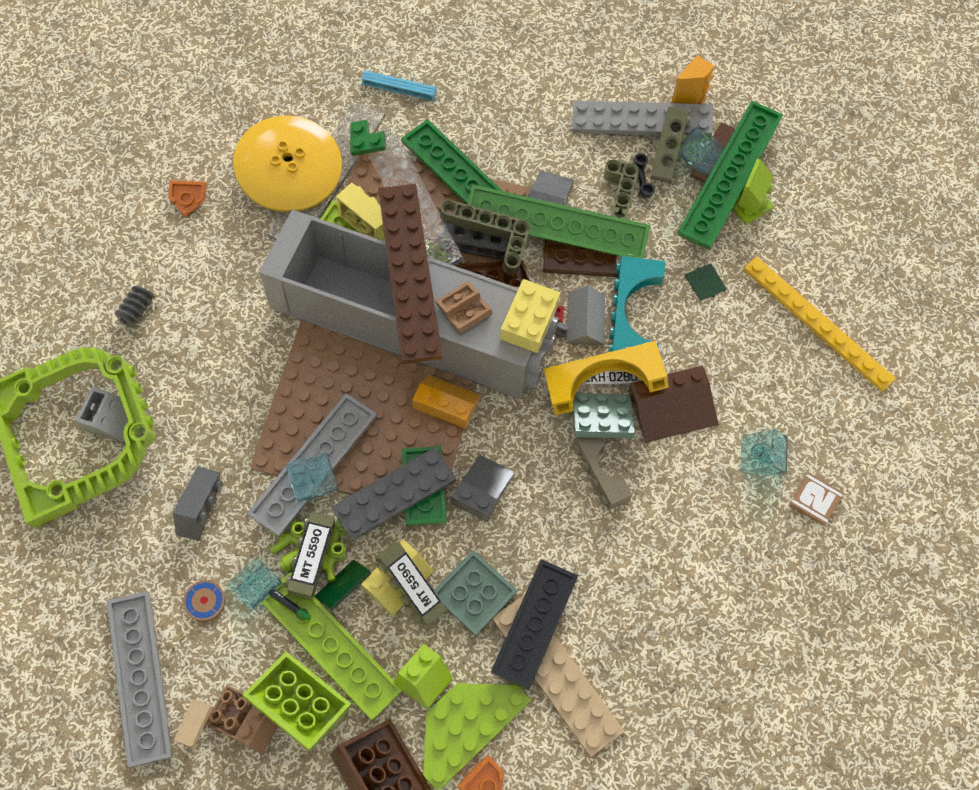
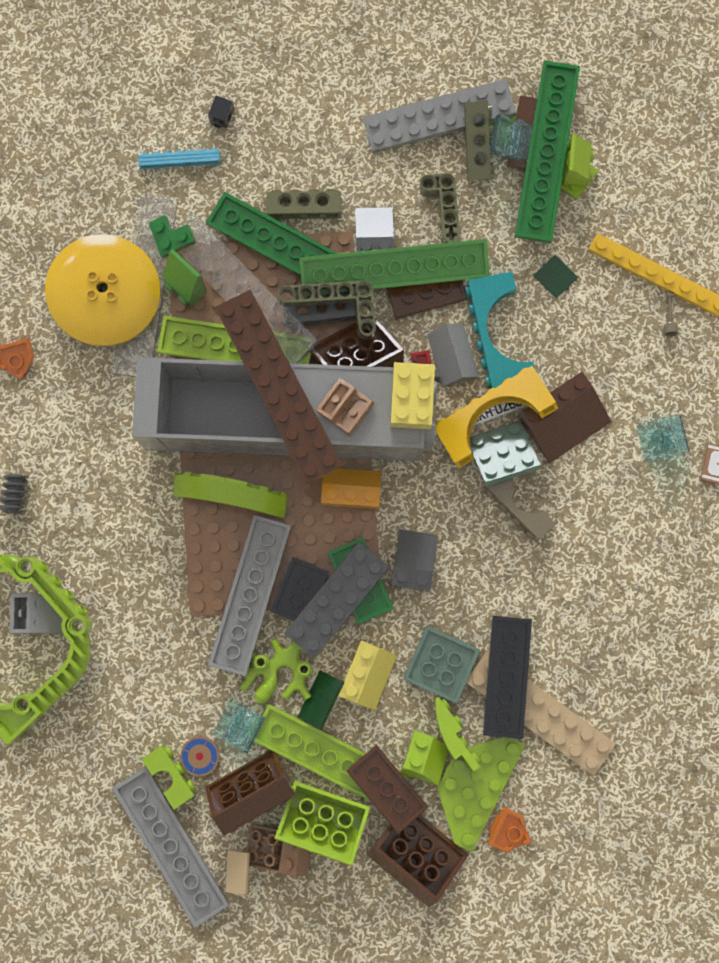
camera: 15 degrees left, 15 degrees up
dark grey wedge [173,466,223,541] -> none
black piece [269,590,310,620] -> none
brick [285,512,336,601] -> none
clear light blue slope [286,452,338,502] -> none
light yellow brick [336,183,385,242] -> none
brick [375,543,447,625] -> none
black bar [633,153,655,198] -> none
light orange slope [671,55,715,104] -> none
none -> lime arch [142,745,197,810]
none -> bright green slope [162,249,207,308]
none -> lime windscreen [173,472,289,519]
none -> reddish brown slope [205,750,295,836]
none -> black brick [208,96,235,128]
none -> olive brick [266,189,342,220]
none -> black plate [270,557,329,621]
none -> reddish brown tile [346,744,428,834]
none -> lime slope [435,697,481,773]
none -> dark tan hinge [663,291,679,336]

